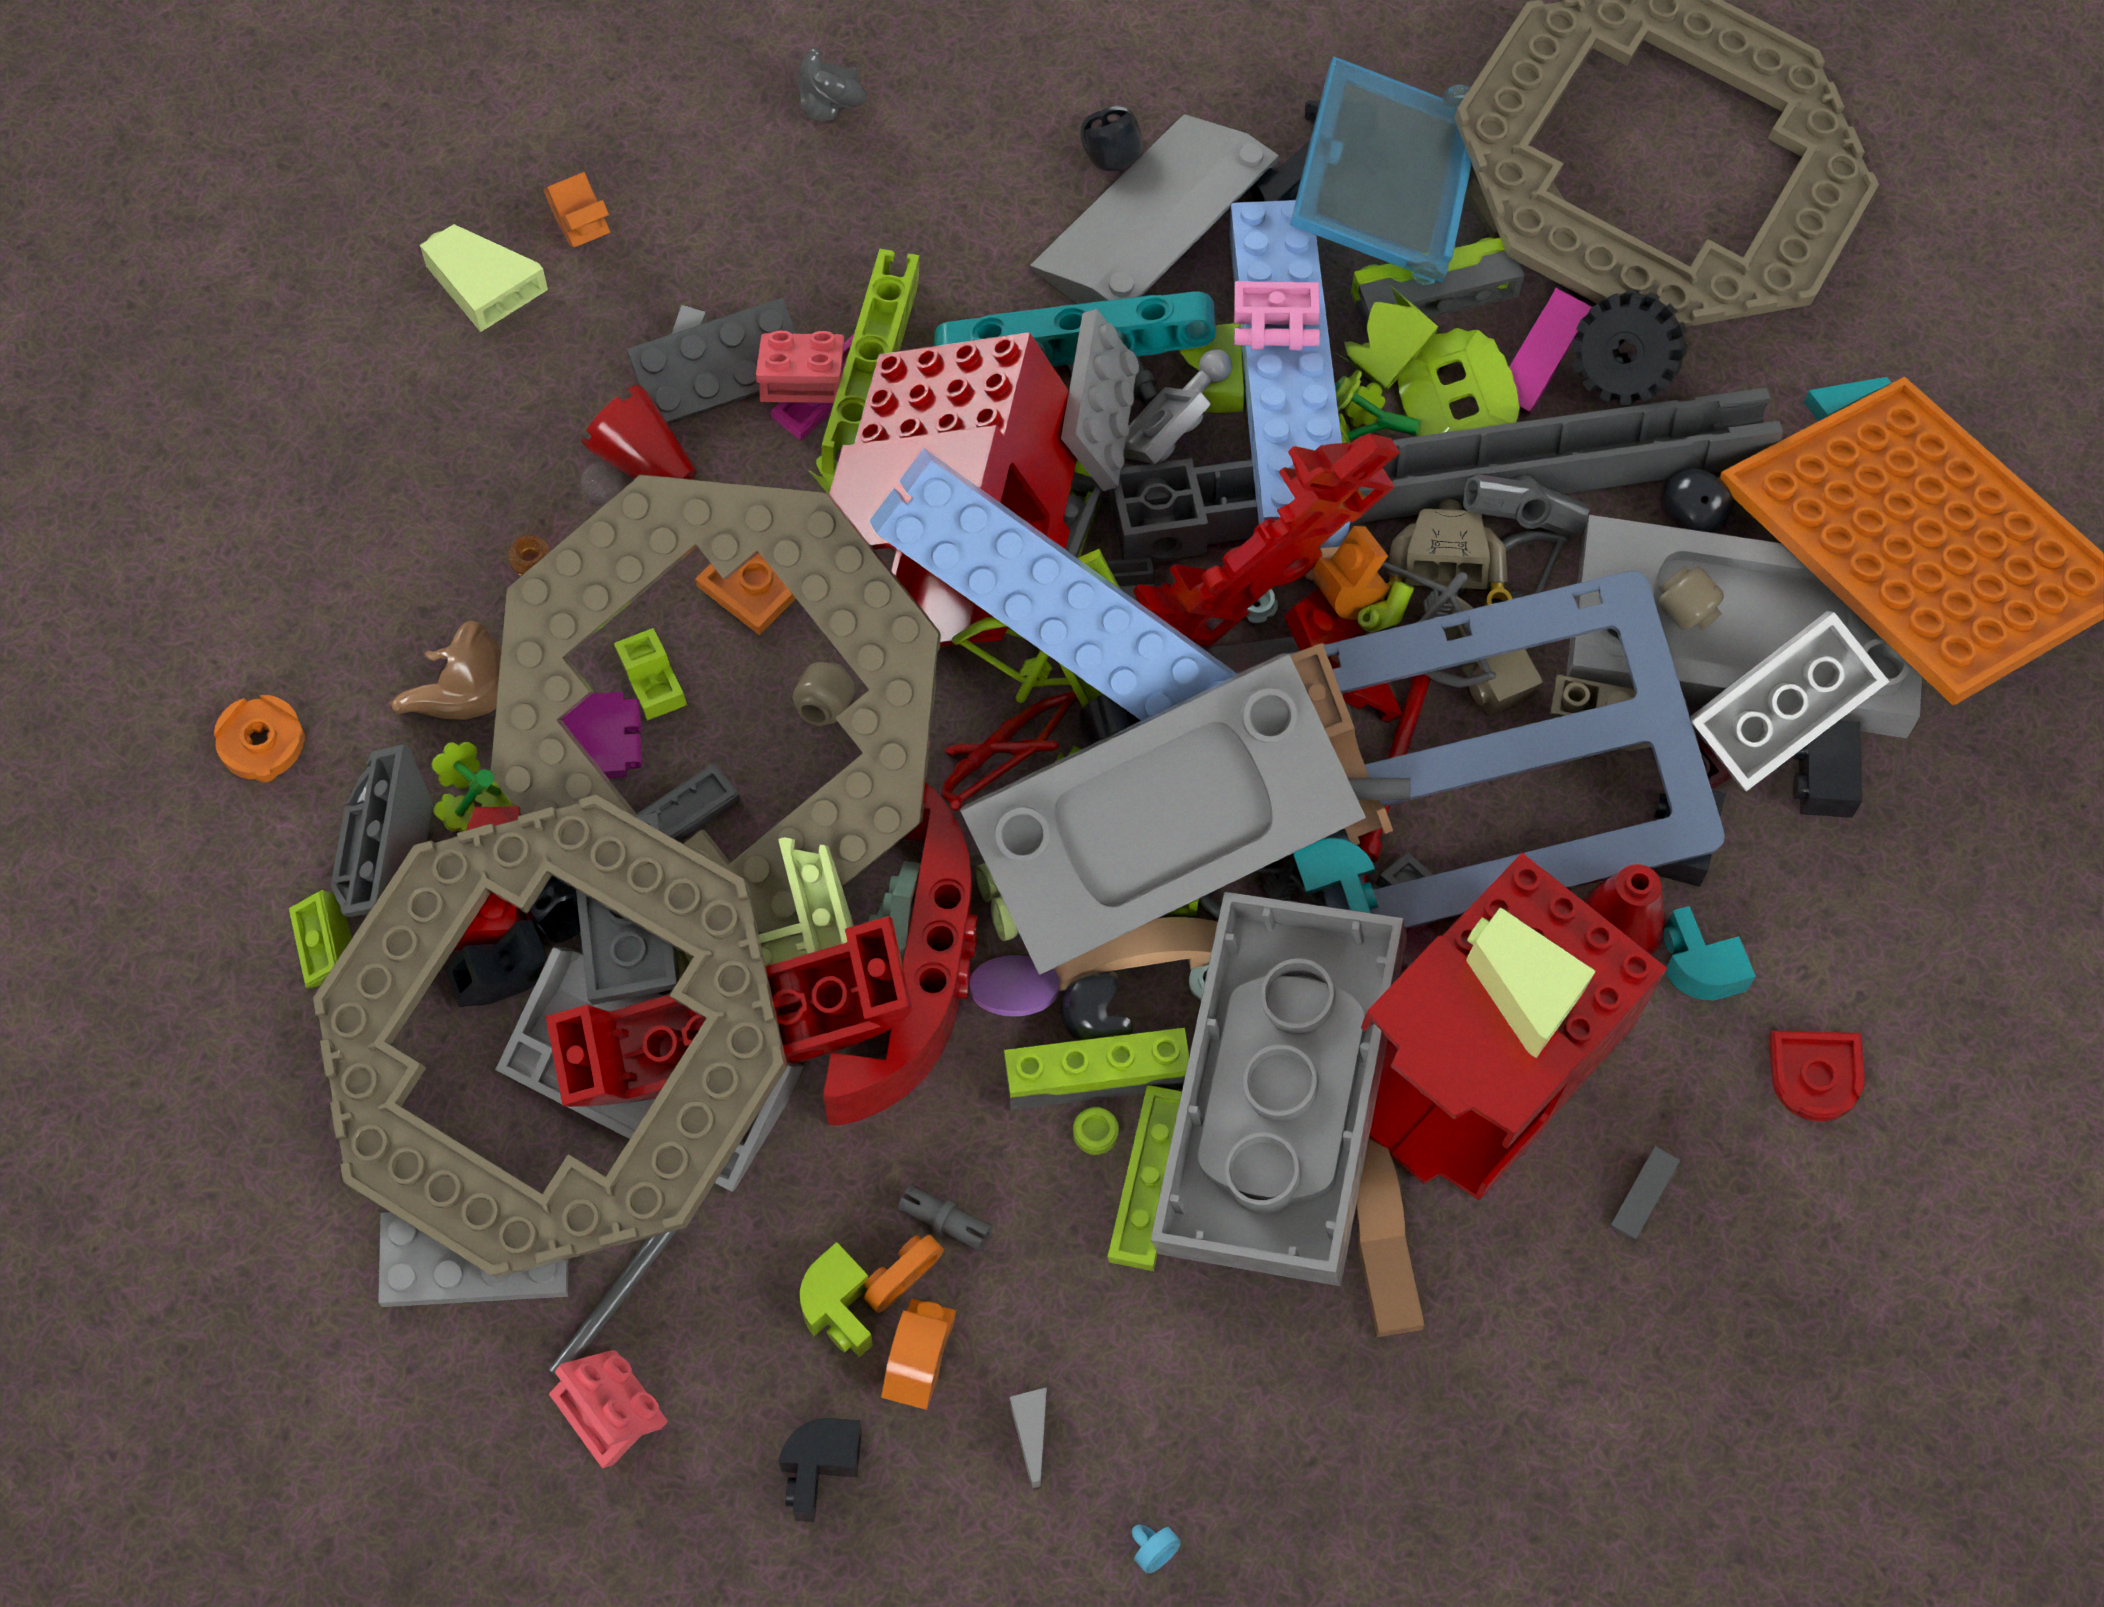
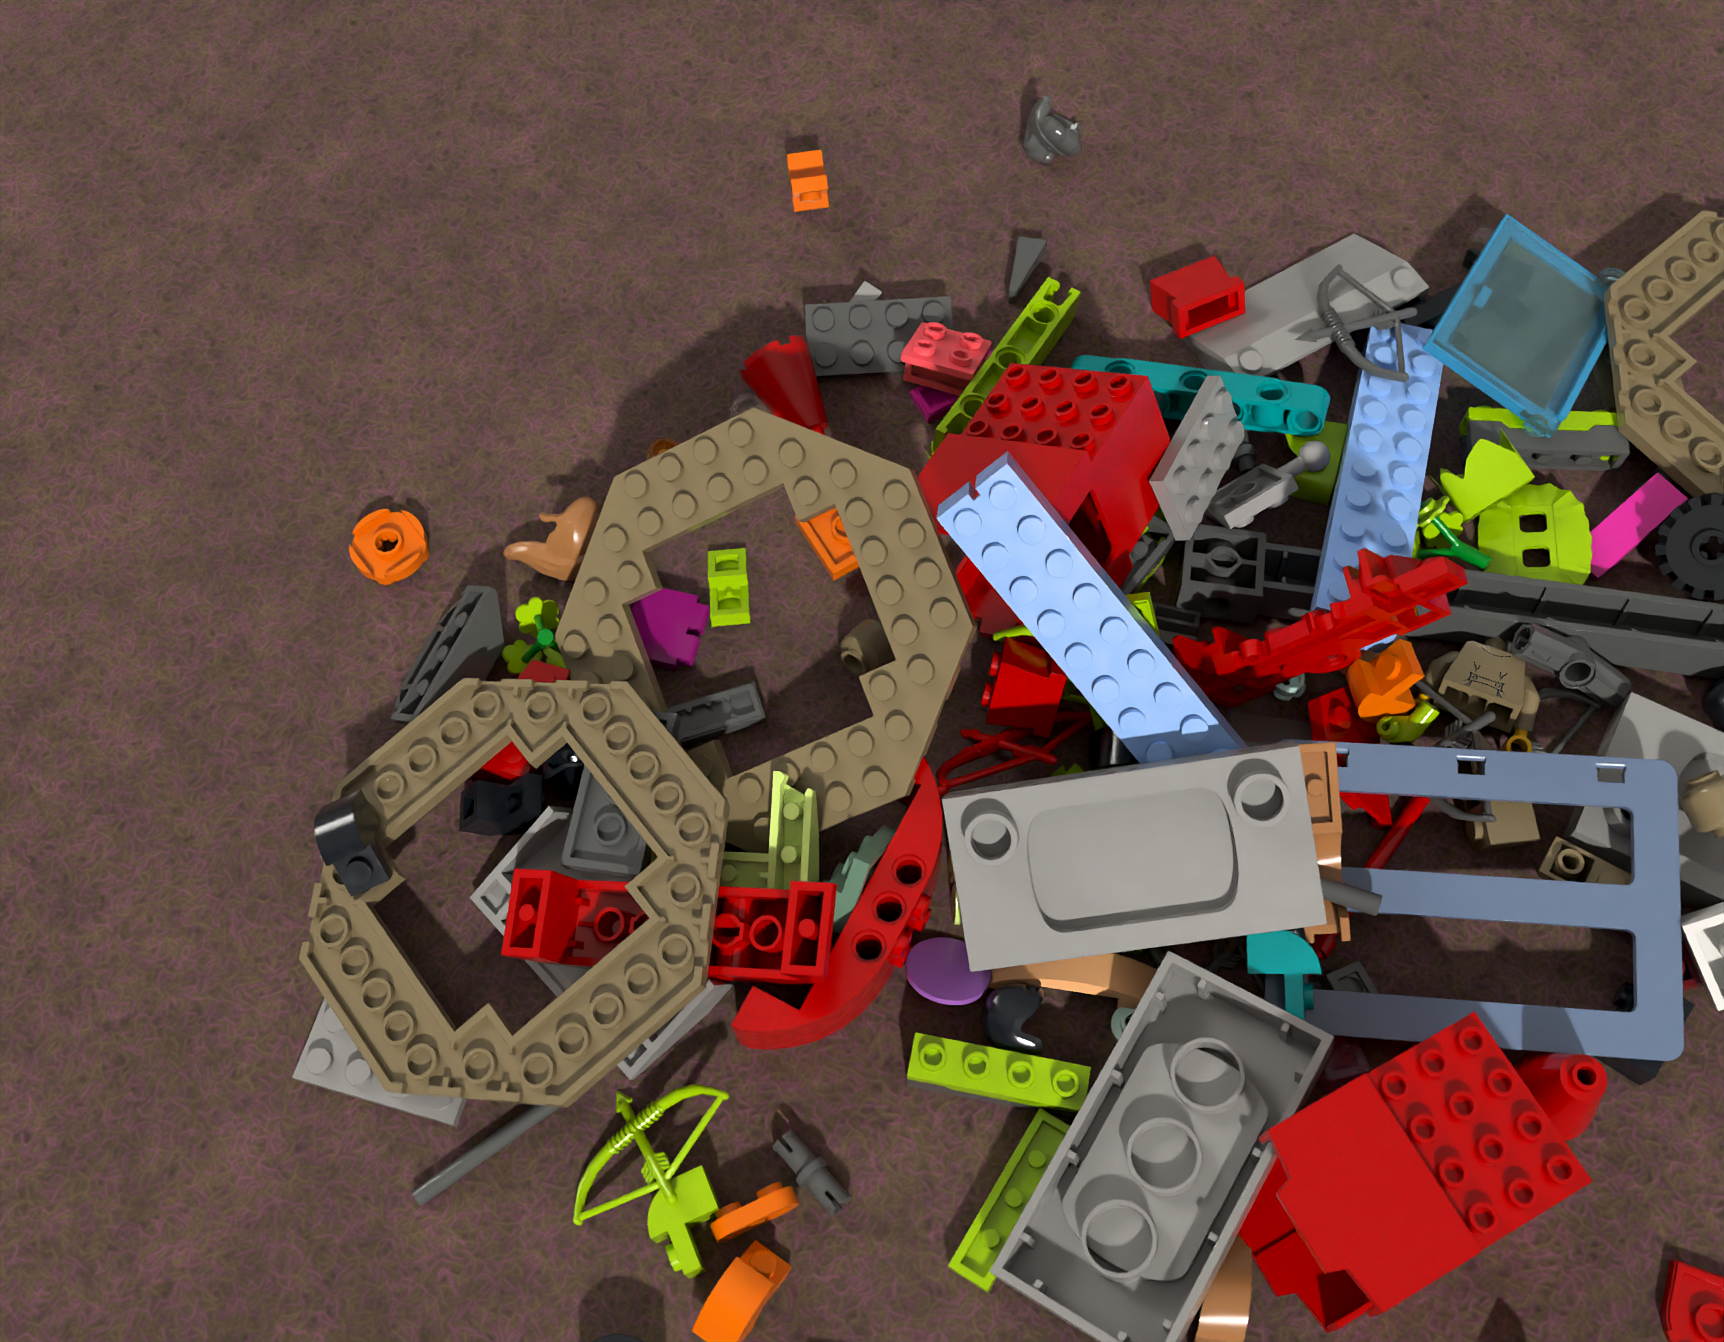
camera: 25 degrees right, 0 degrees up
lime slope [289,890,352,989] -> none
yellowish green slope [420,224,548,332] -> none
coral bracket [549,1350,668,1469] -> none
lime tile [1073,1107,1119,1155] -> none
black helmet [1080,106,1143,171] -> none
bright pink plate [1234,281,1320,350] -> none
yellowish green slope [1466,907,1596,1058] -> none
teal brick [1663,906,1756,1000] -> none
none -> black brick [314,790,393,897]
none -> lime piece [573,1084,729,1226]
none -> red hips [980,636,1067,738]
none -> dark grey piece [1008,236,1047,304]
none -> red hips [1150,255,1246,339]
none -> dark grey piece [1295,264,1417,382]

